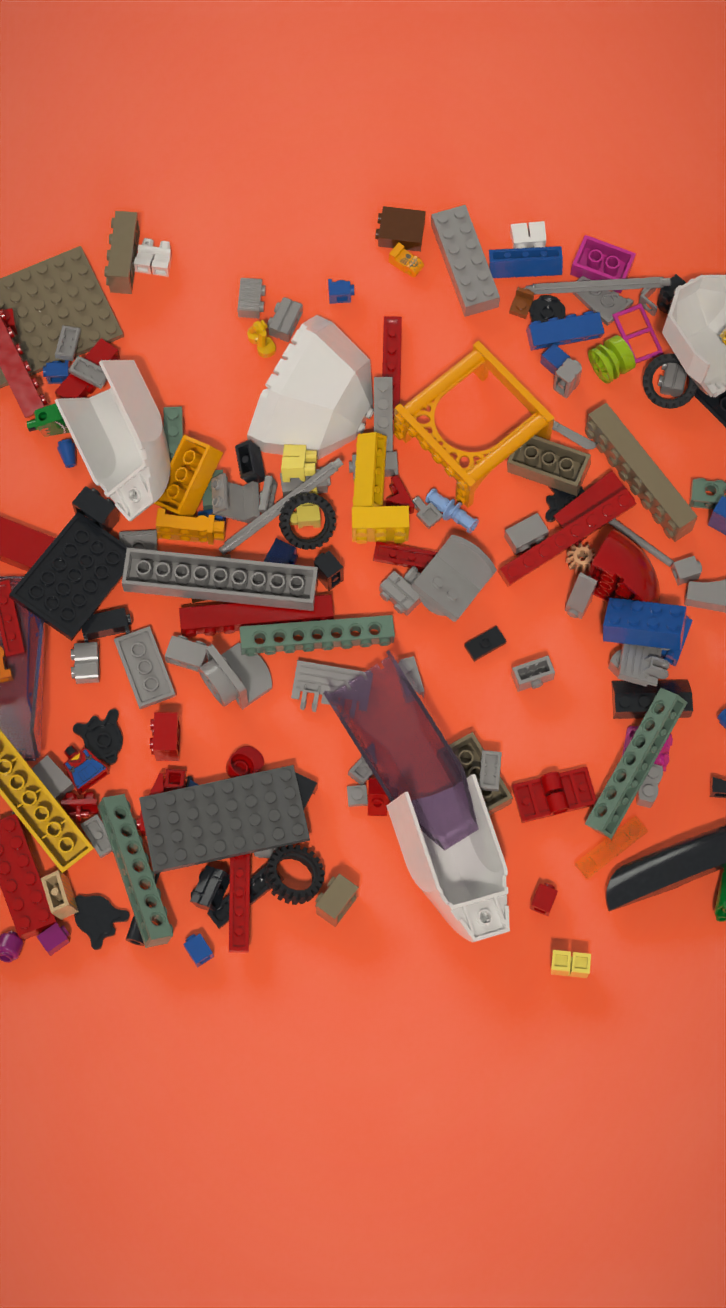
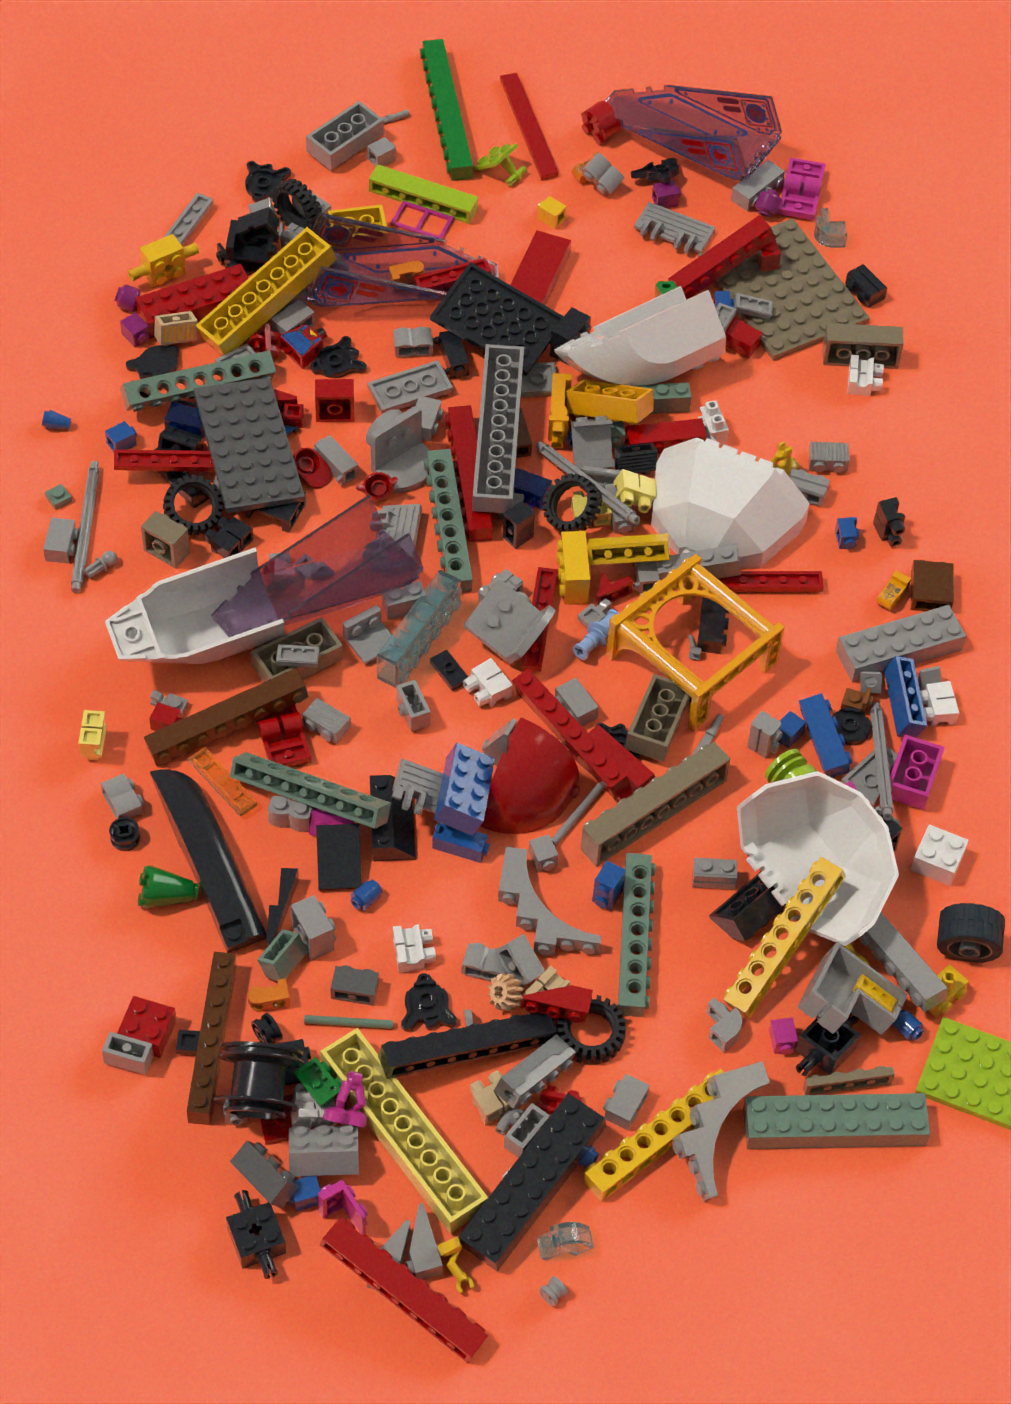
camera: 85 degrees right, 15 degrees down
none -> blue cone [42,410,72,430]
none -> light grey piece [43,517,79,564]
none -> sand green plate [44,483,72,510]
none -> light grey piece [71,461,100,593]
none -> light grey axle [84,551,118,578]
none -> light grey brick [100,773,144,819]
none -> black wheel [109,817,140,851]
none -> reddish brown brick [143,668,309,766]
none -> light grey plate [150,690,188,717]
none -> clear blue brick [164,402,205,437]
none -> black hips [205,516,254,559]
none -> light grey brick [302,698,351,744]
none -> light grey brick [313,435,358,485]
none -> black tile [316,824,362,890]
none -> light grey bracket [342,605,398,664]
none -> red hair [356,472,398,502]
none -> clear light blue brick [377,570,462,688]
none -> white hips [463,658,513,707]
none -> red brick [625,418,707,454]
none -> light grey hand [688,635,701,660]
none -> light grey brick [692,858,737,890]
none -> black brick [697,597,729,654]
none -> white hips [698,400,729,446]
none -> black brick [845,264,887,308]
none -> light grey bracket [860,672,882,693]
none -> black hips [873,497,906,546]
none -> white brick [911,824,969,886]
none -> light grey slope [918,666,941,690]

